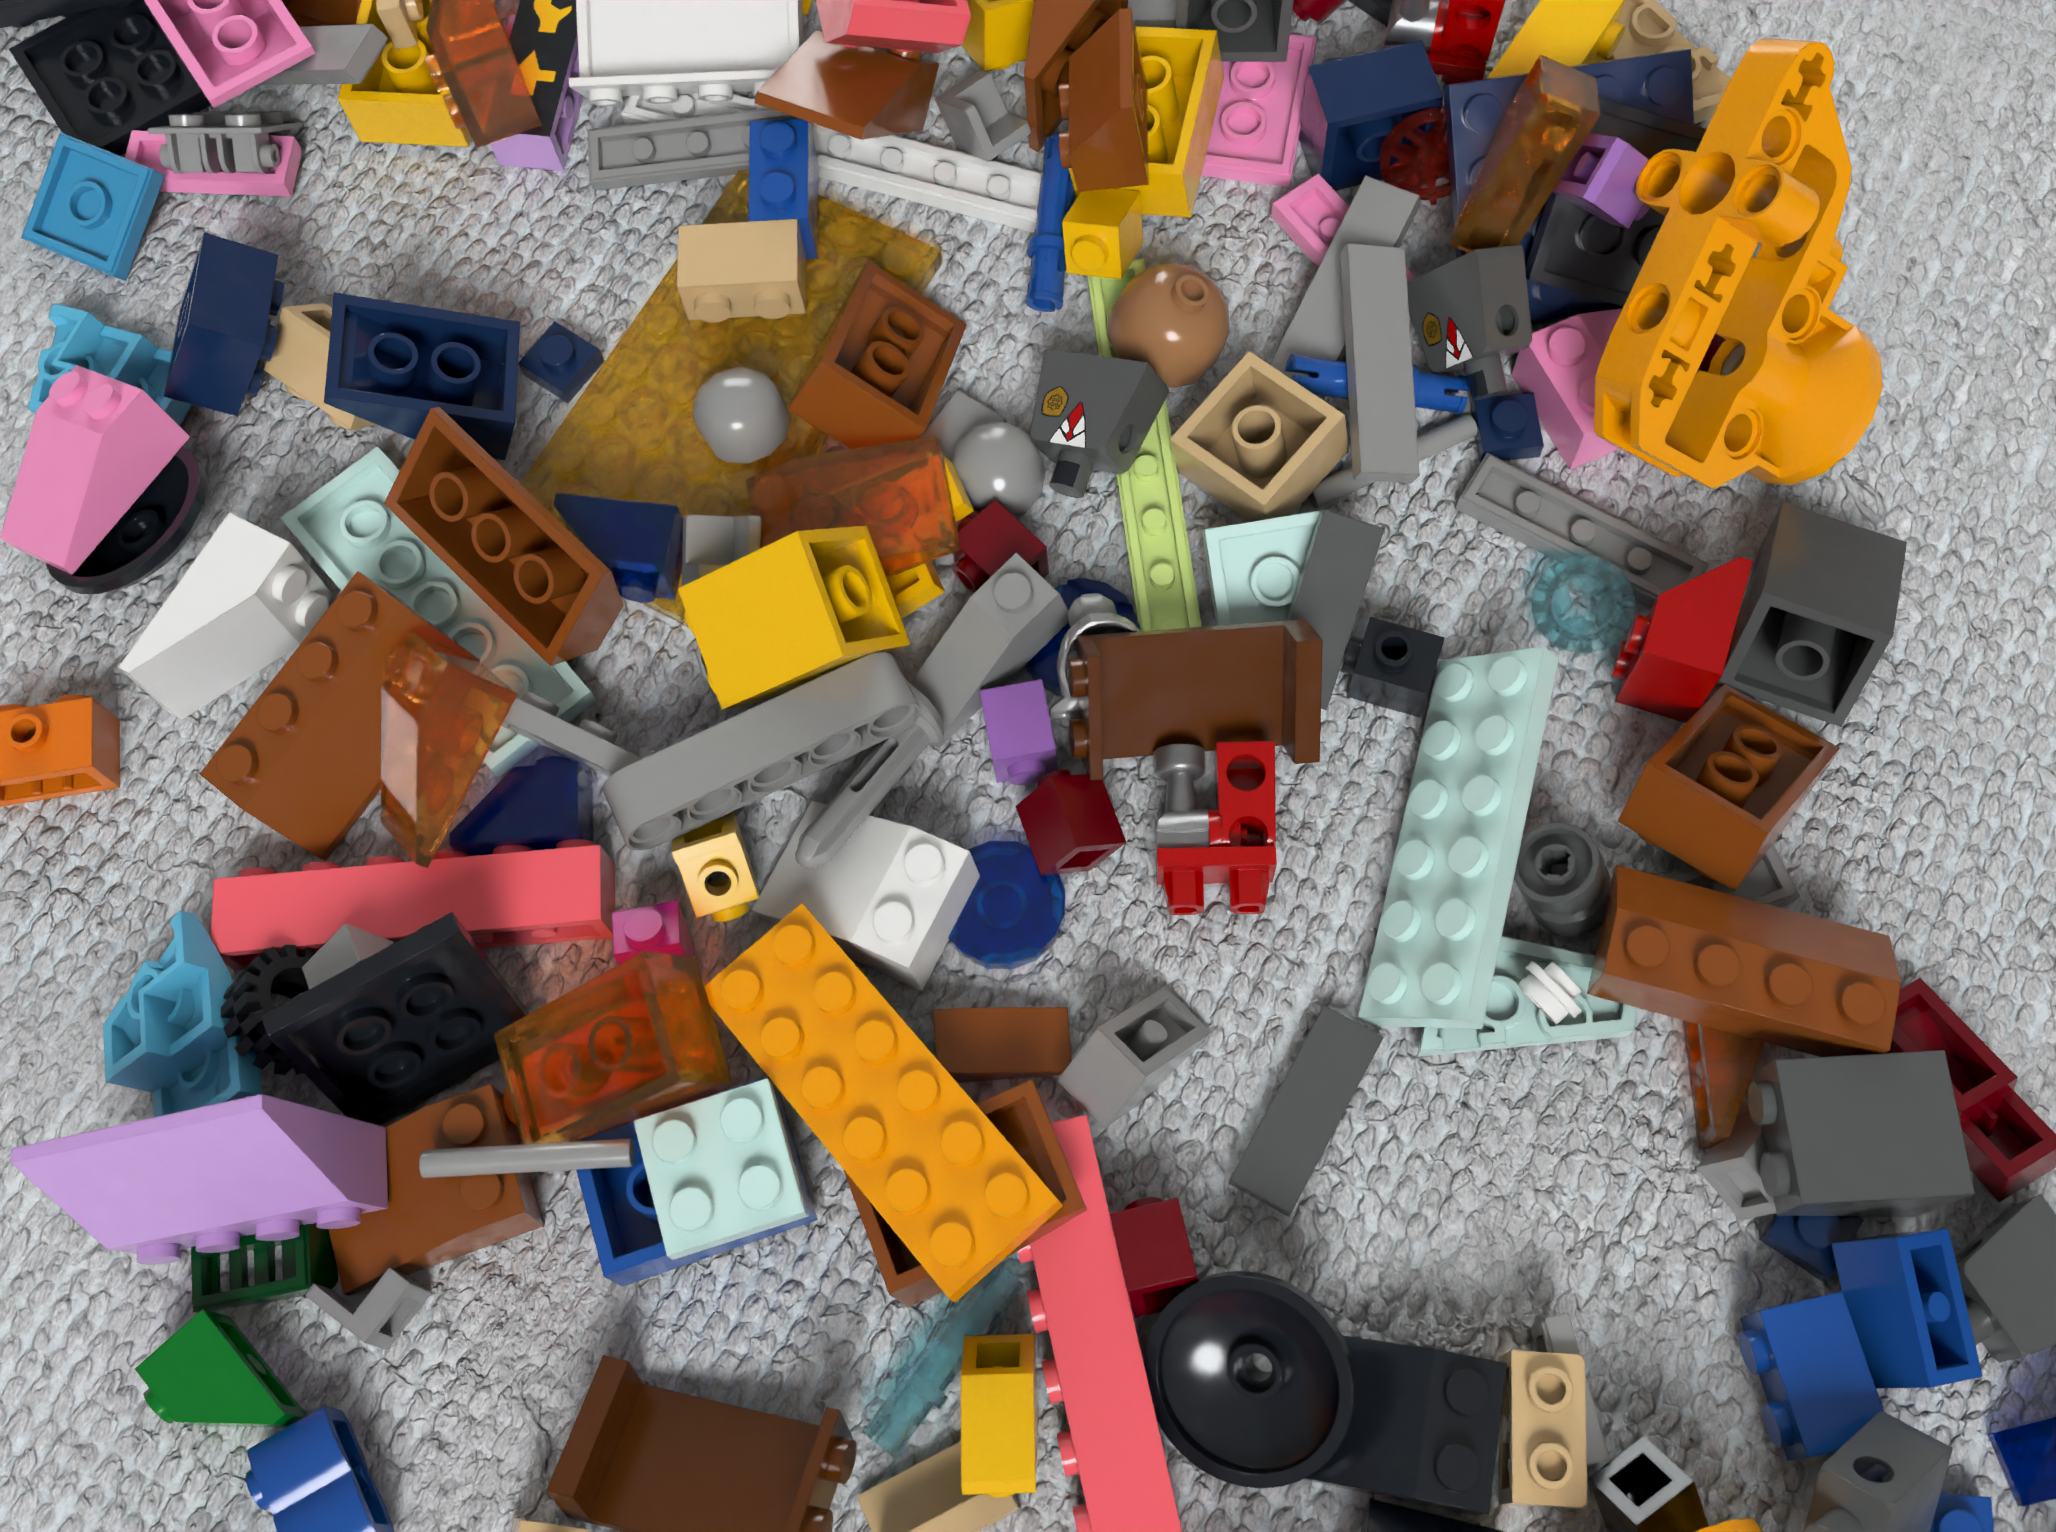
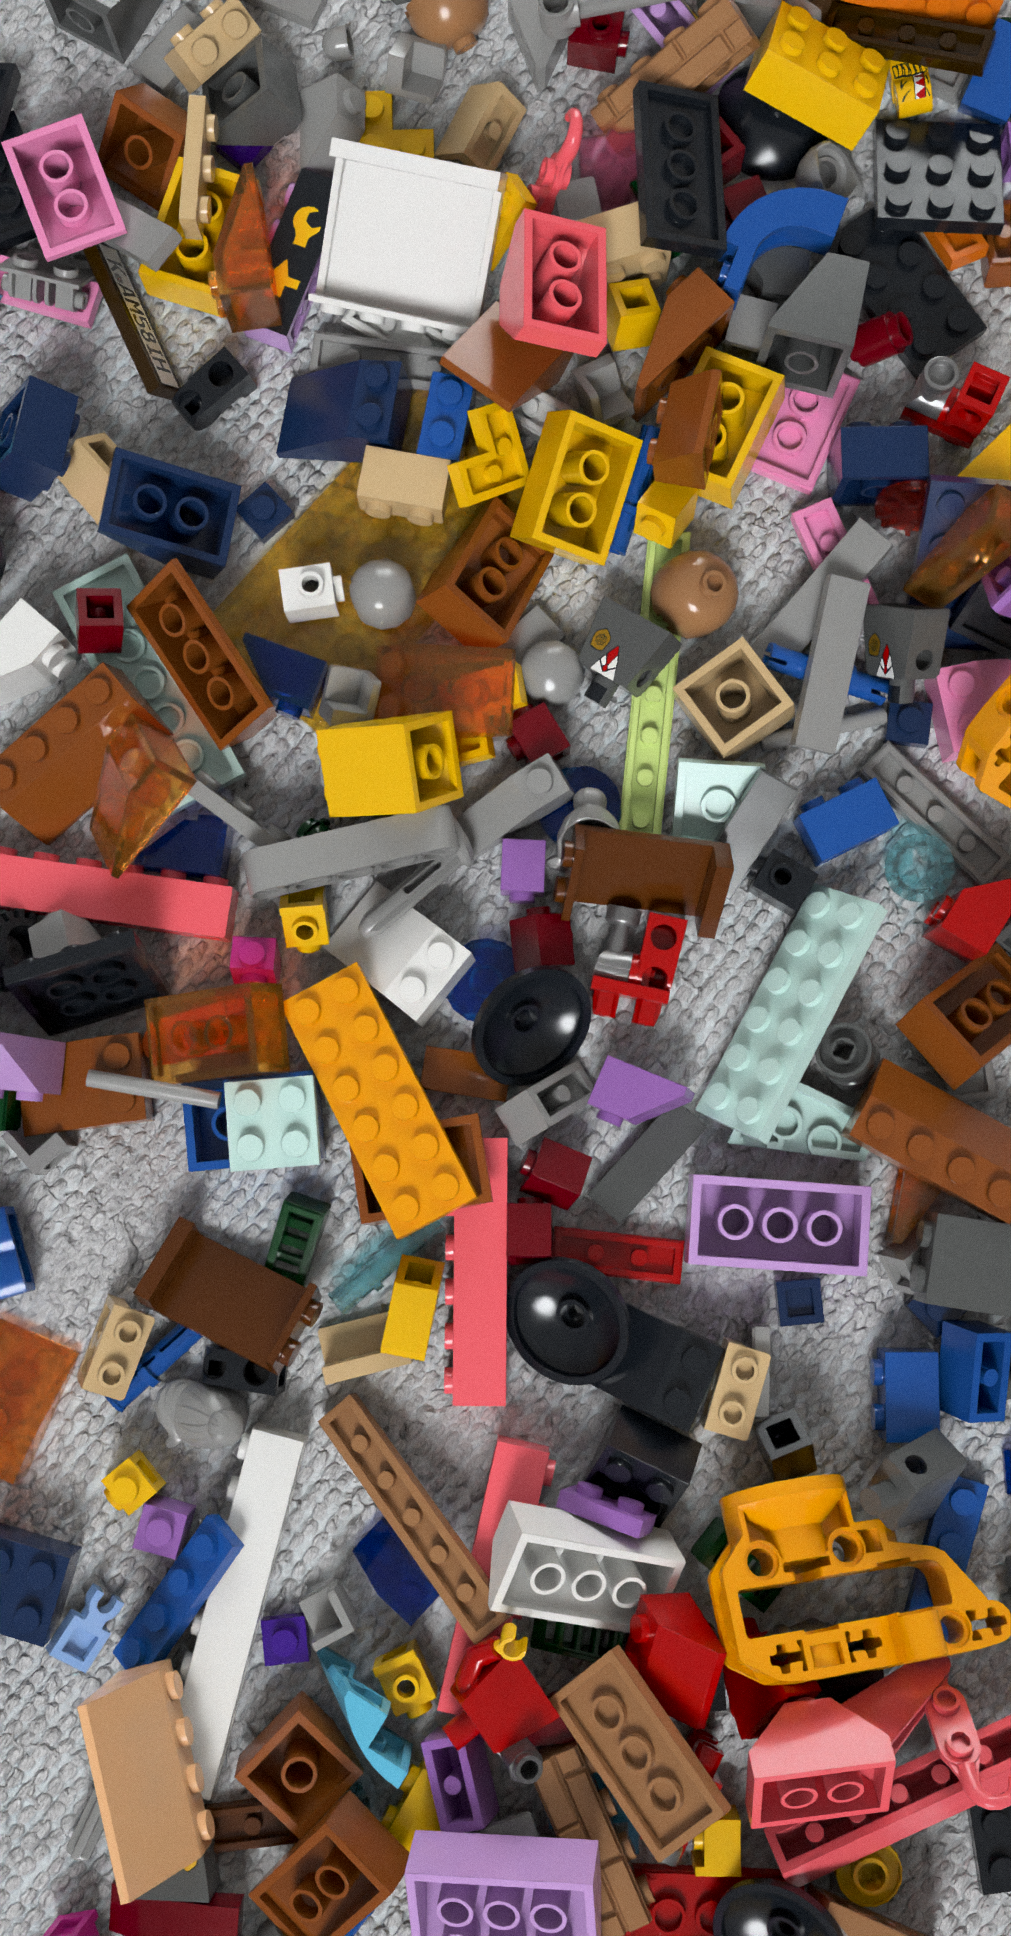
camera: 10 degrees right, 15 degrees up
white plate [1518,961,1582,1025] -> none
none -> dark red brick [75,588,124,653]
none -> tile [83,242,181,400]
none -> black leg [172,346,258,431]
none -> dark green slope [264,1192,331,1287]
none -> dark blue slope [276,359,413,463]
none -> white brick [278,562,345,623]
none -> yellow plate [447,402,529,508]
none -> black dish [471,965,591,1086]
none -> yellow brick [510,410,643,566]
none -> dark red brick [518,1137,592,1211]
none -> red tile [552,1226,685,1285]
none -> medium lavender slope [587,1055,695,1127]
none -> lavender brick [684,1174,872,1276]
none -> dark blue plate [774,1277,825,1327]
none -> blue brick [793,777,899,867]

